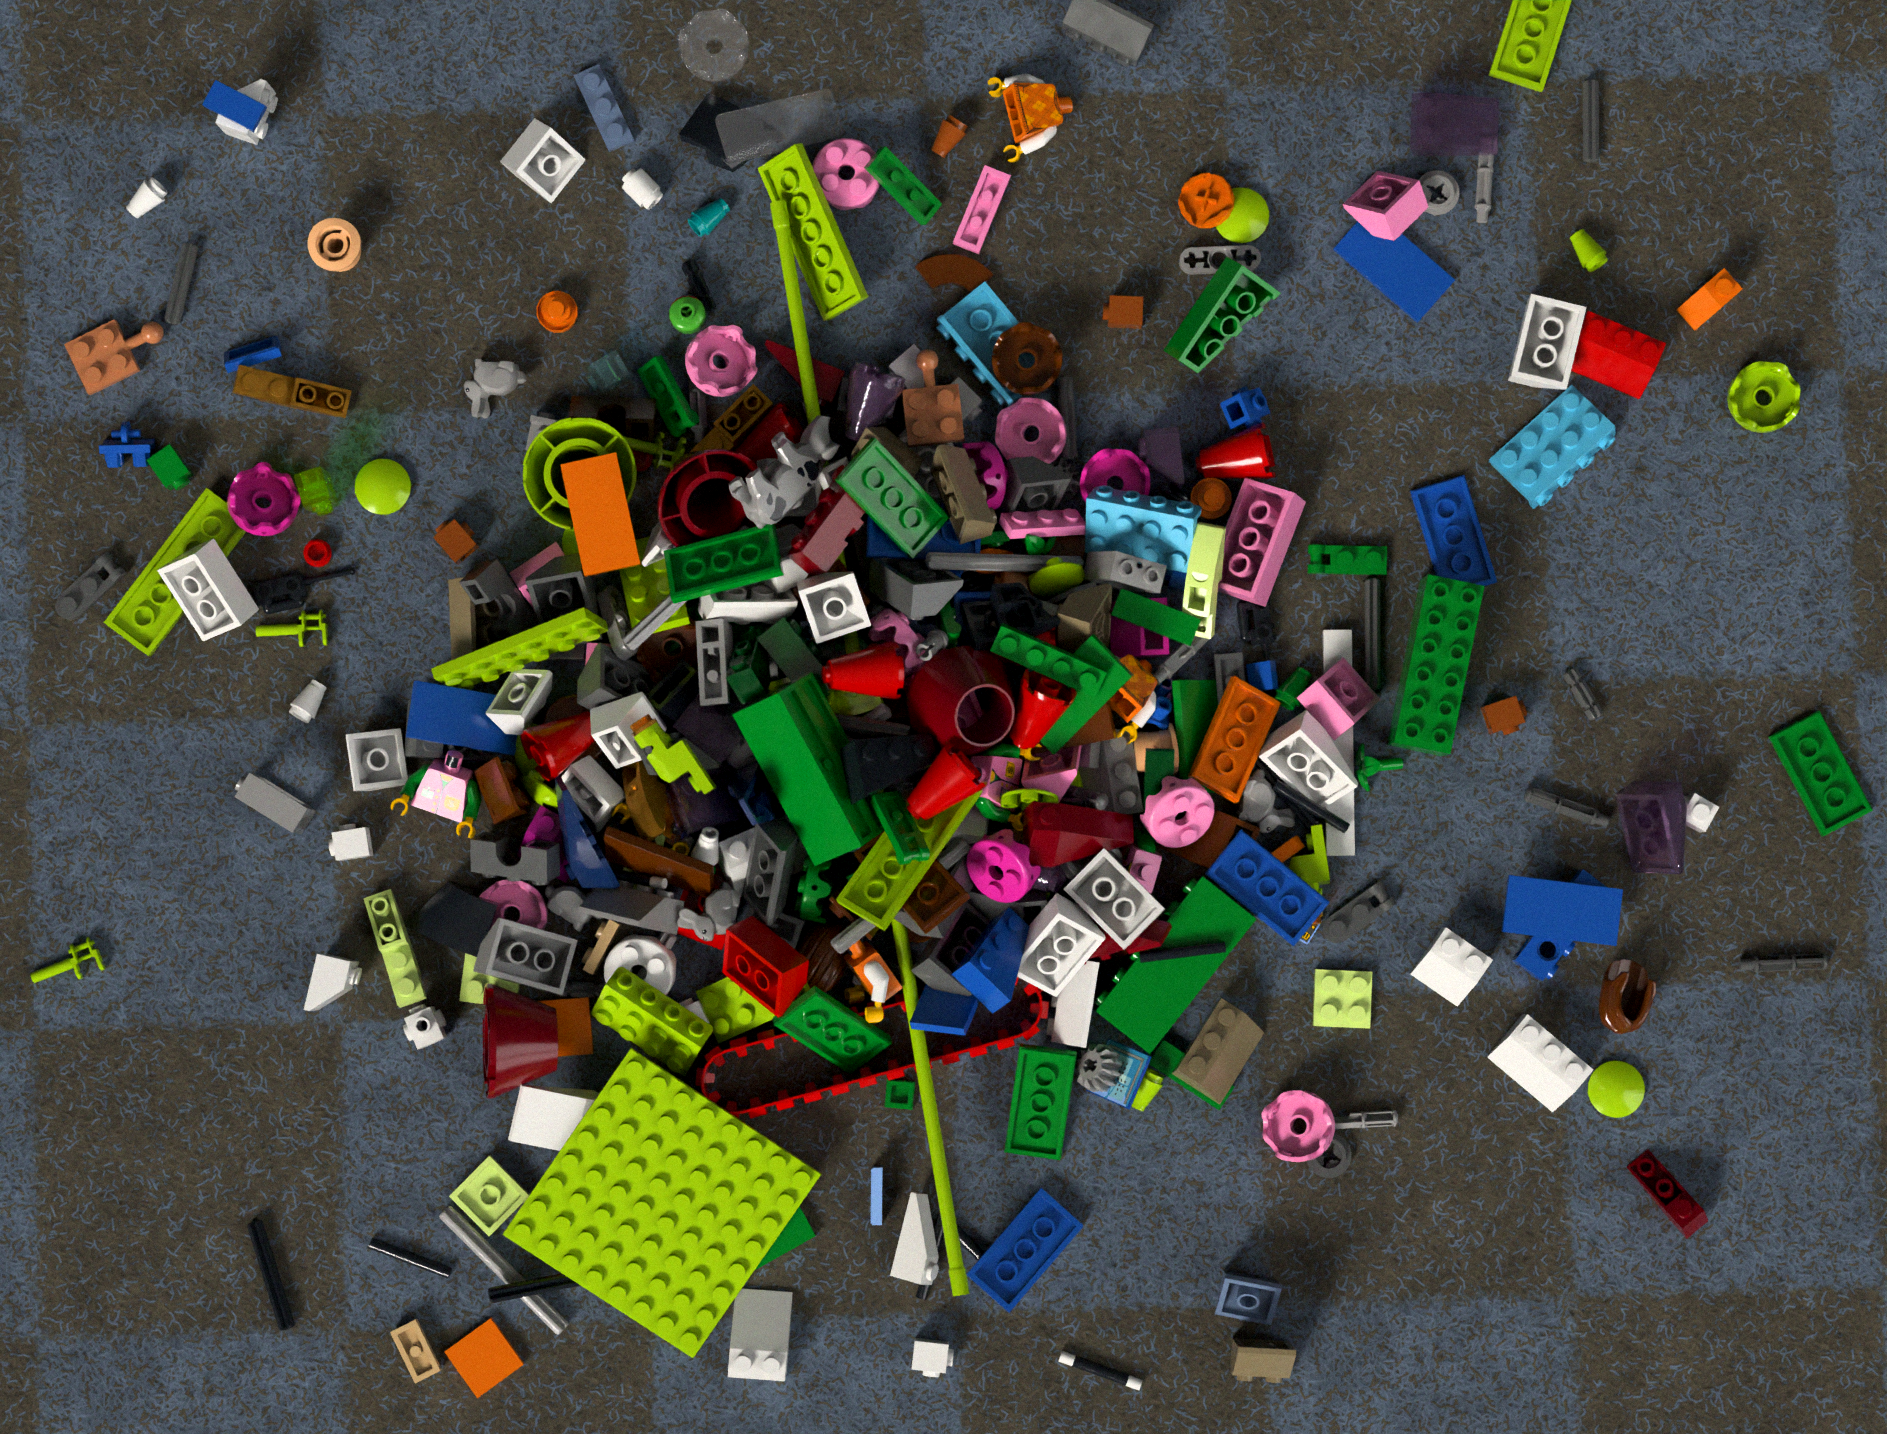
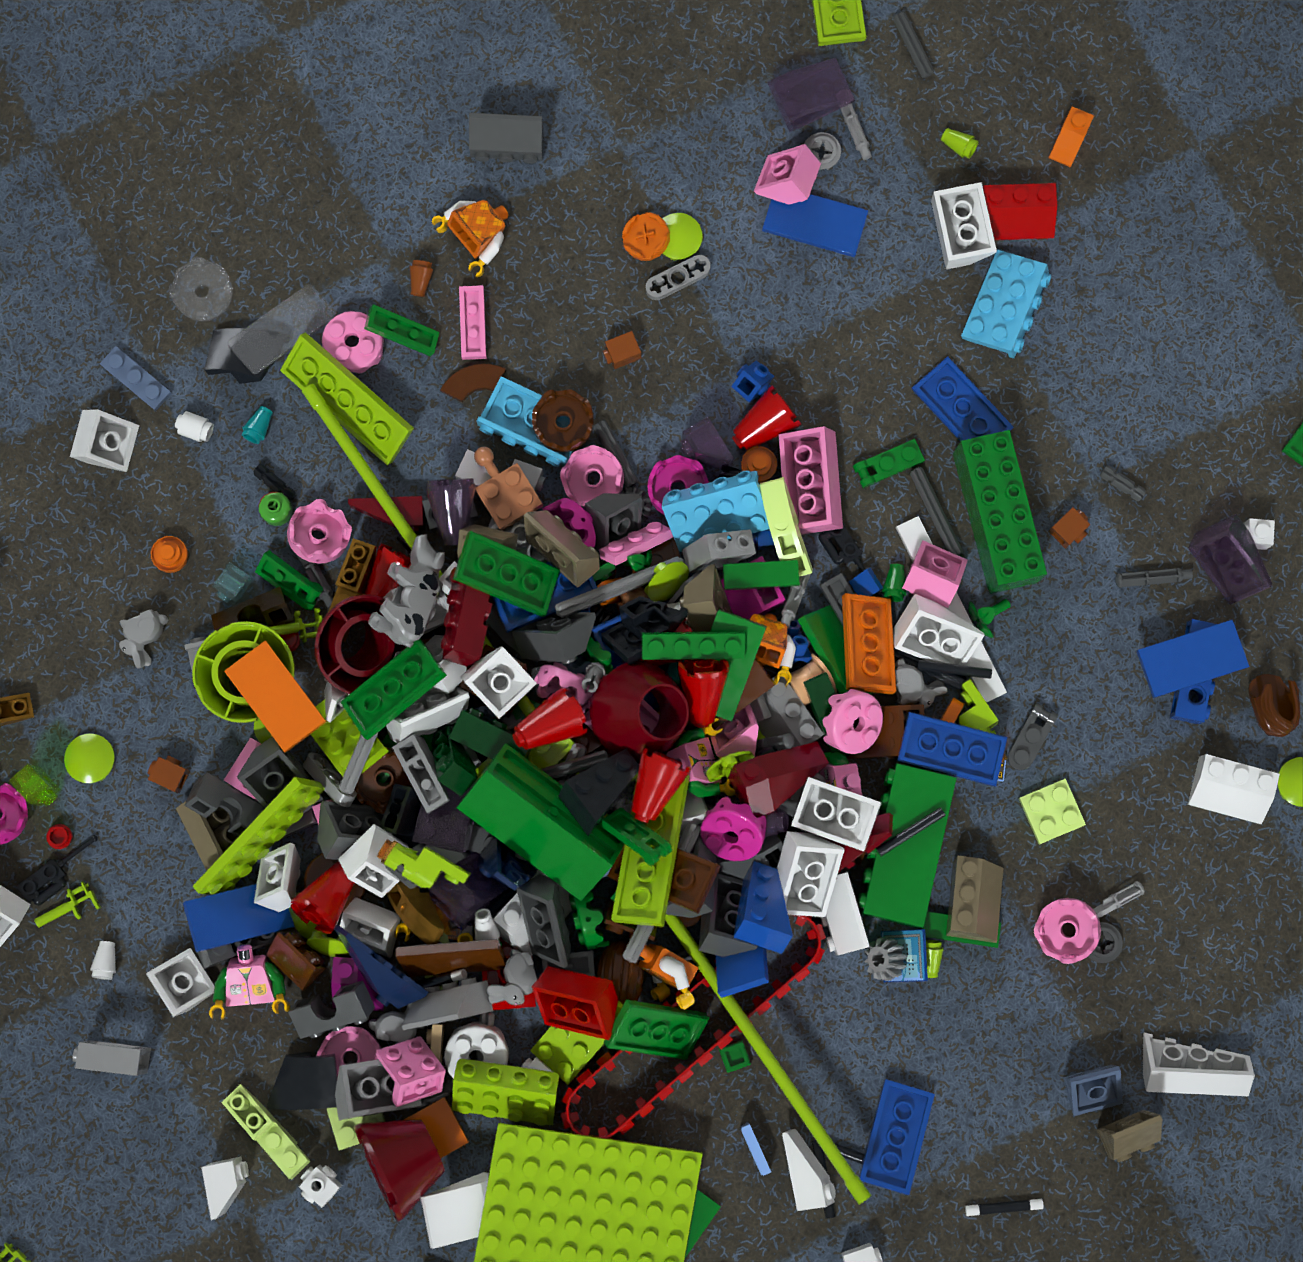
camera: 30 degrees left, 5 degrees down
white brick [328,824,373,861] -> none
green tile [1004,1043,1077,1160] -> none
green wedge [1163,257,1281,373] -> none
white slope [1410,927,1493,1006] -> none
lime plate [1727,361,1800,433] -> none
none -> bright pink bracket [376,1037,446,1107]
none -> white wedge [1143,1033,1255,1096]

